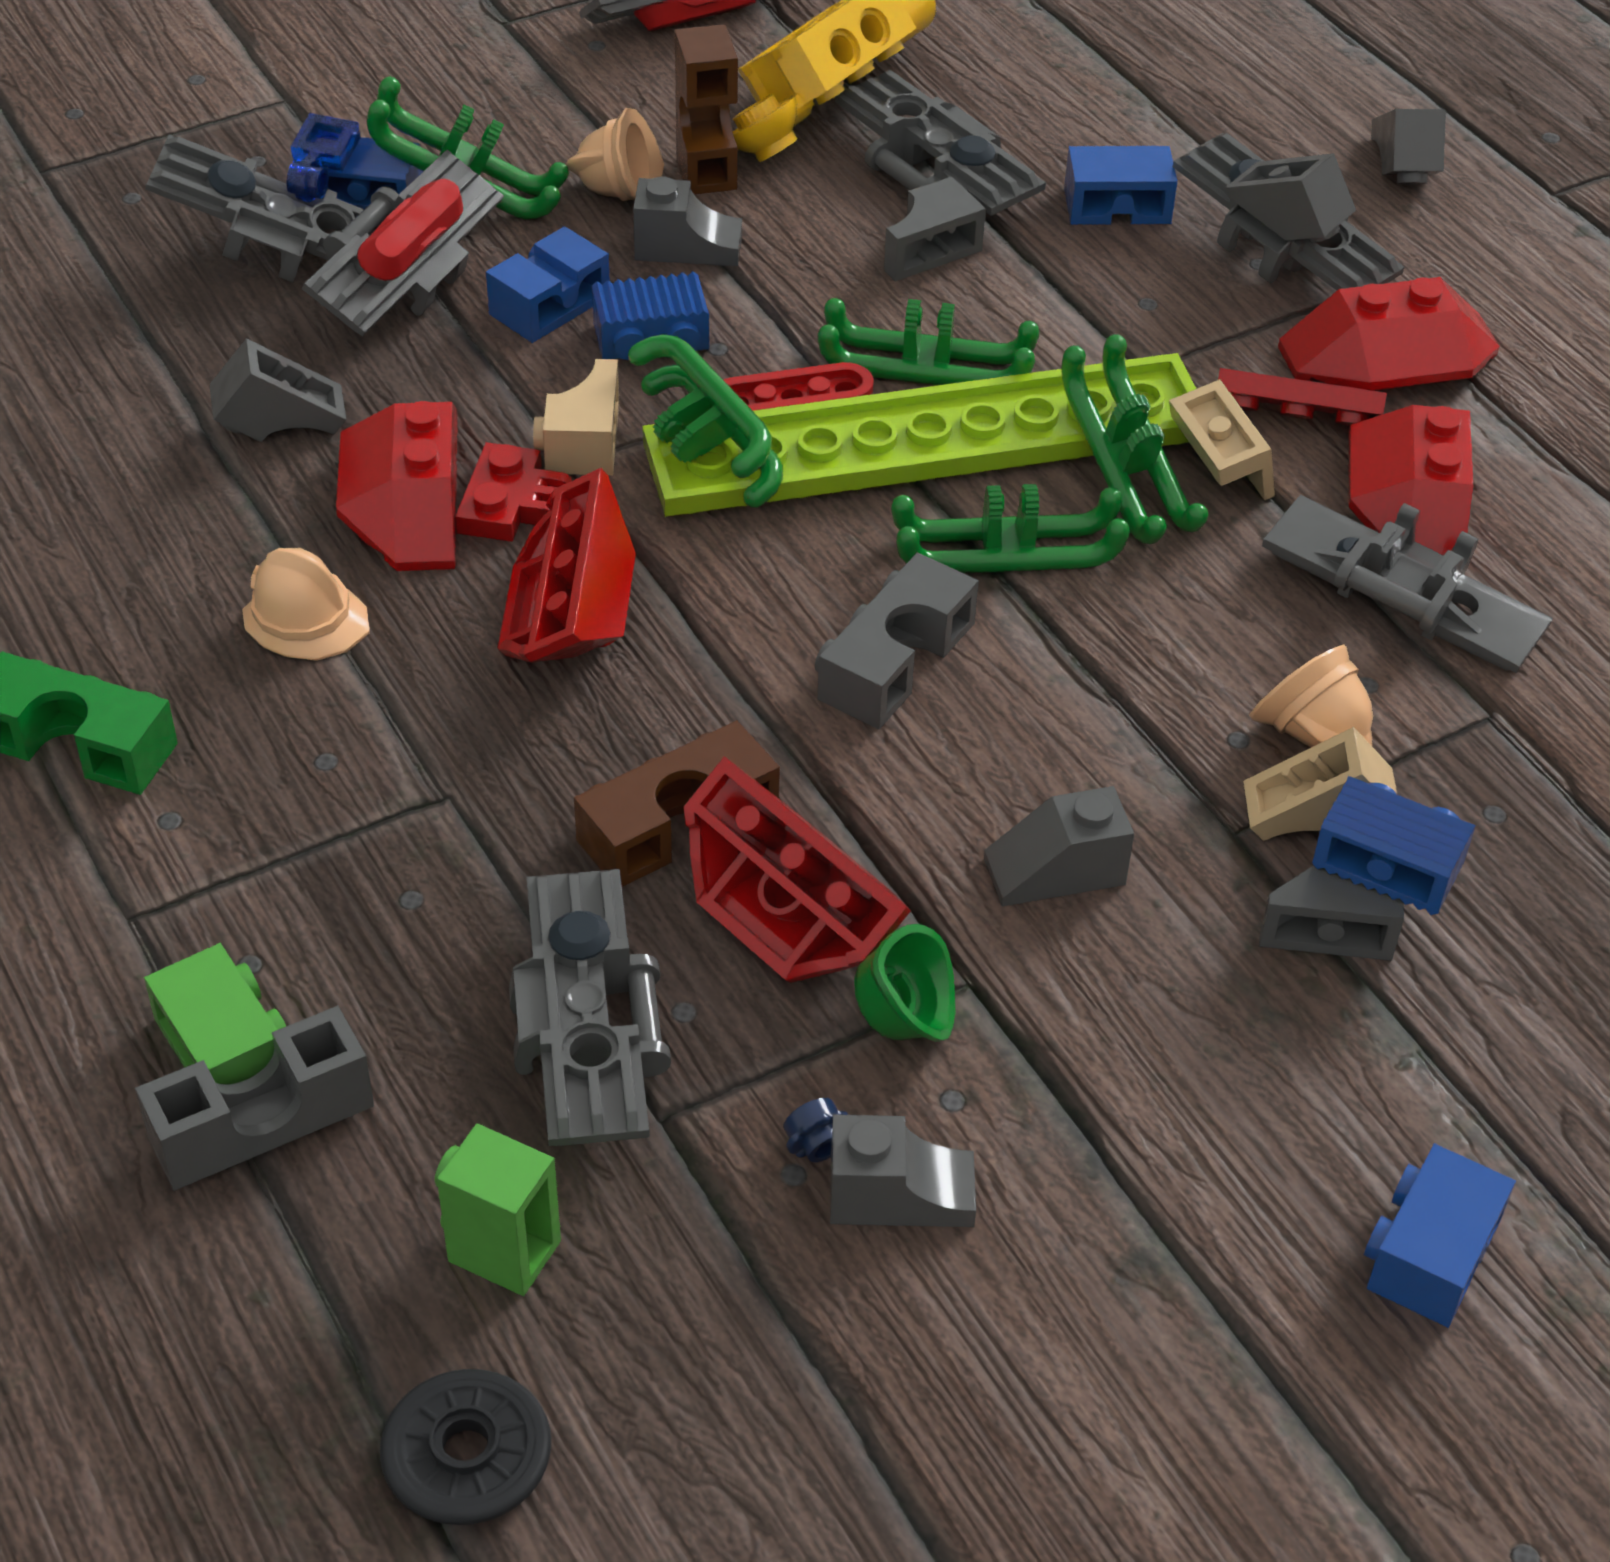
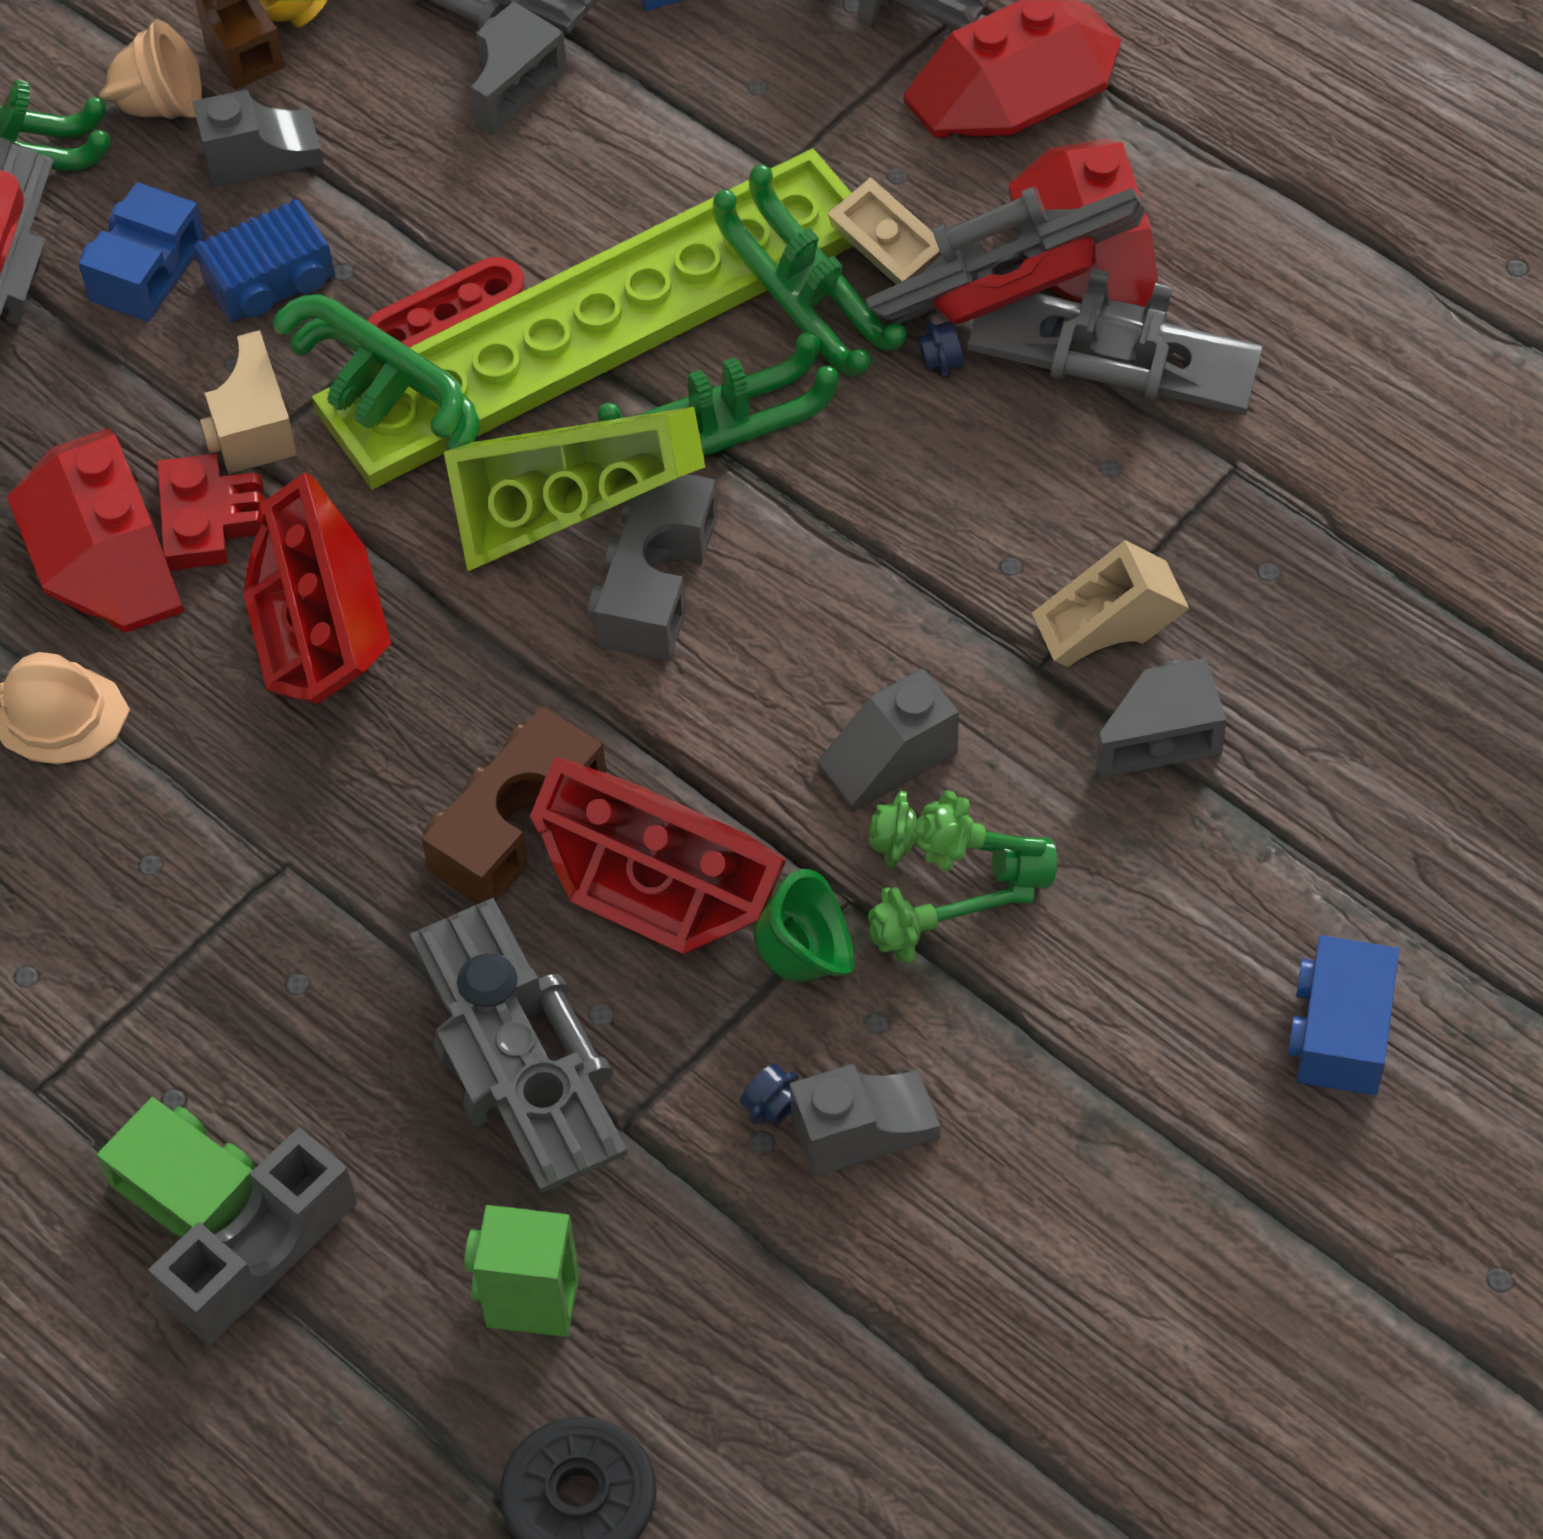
camera: 15 degrees left, 10 degrees up
green piece [817,298,1040,385] -> none
red plate [1218,368,1387,426] -> none
light nougat piece [1249,644,1373,747] -> none
blue brick [1312,776,1476,915] -> none
none -> lime wedge [444,407,705,572]
none -> dark grey piece [866,187,1147,324]
none -> bright green plant [868,790,1057,963]
none -> dark blue plate [918,320,964,378]

